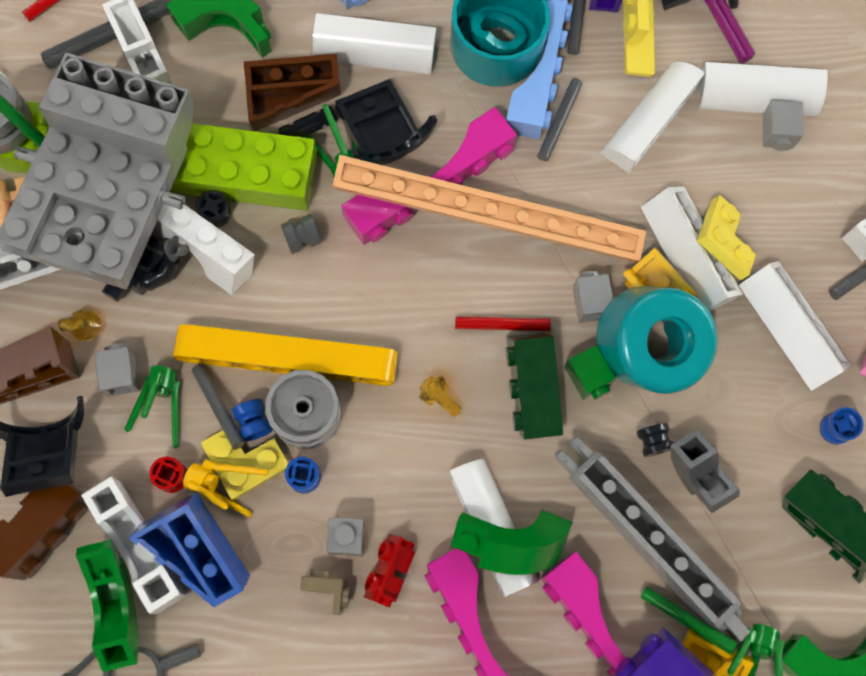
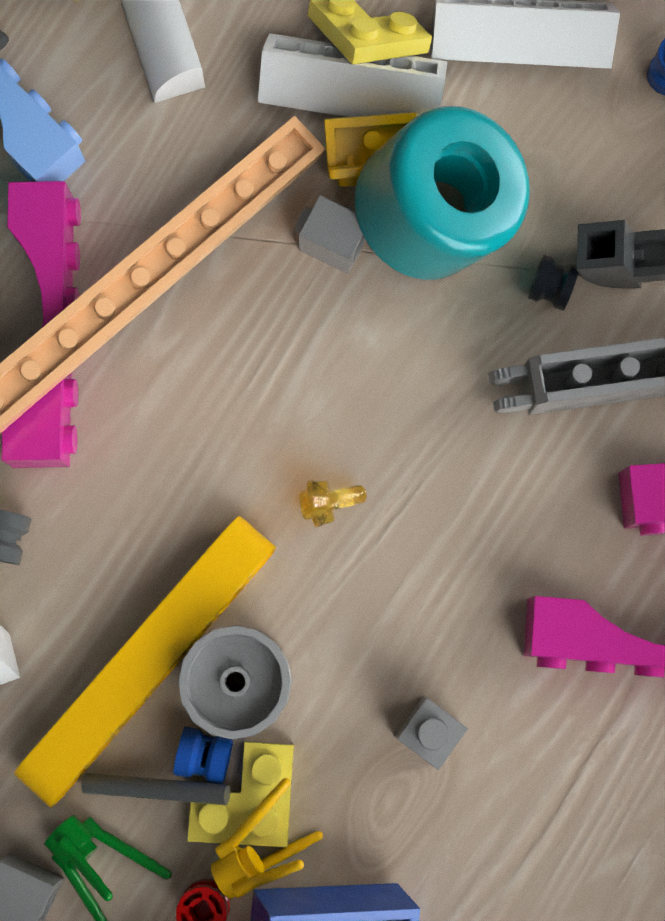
camera: 55 degrees left, 5 degrees up
blue wheel [285,457,321,494] -> none
dark tan bracket [300,570,350,615] -> none
red hinge [364,534,416,608] -> none
white brick [449,459,539,597] -> none
green arch [451,510,573,575] -> none
red bar [455,316,551,331] -> none
dark green wedge [505,332,564,440] -> none
dark grey bar [537,78,582,162] -> none
green brick [564,345,616,400] -> none

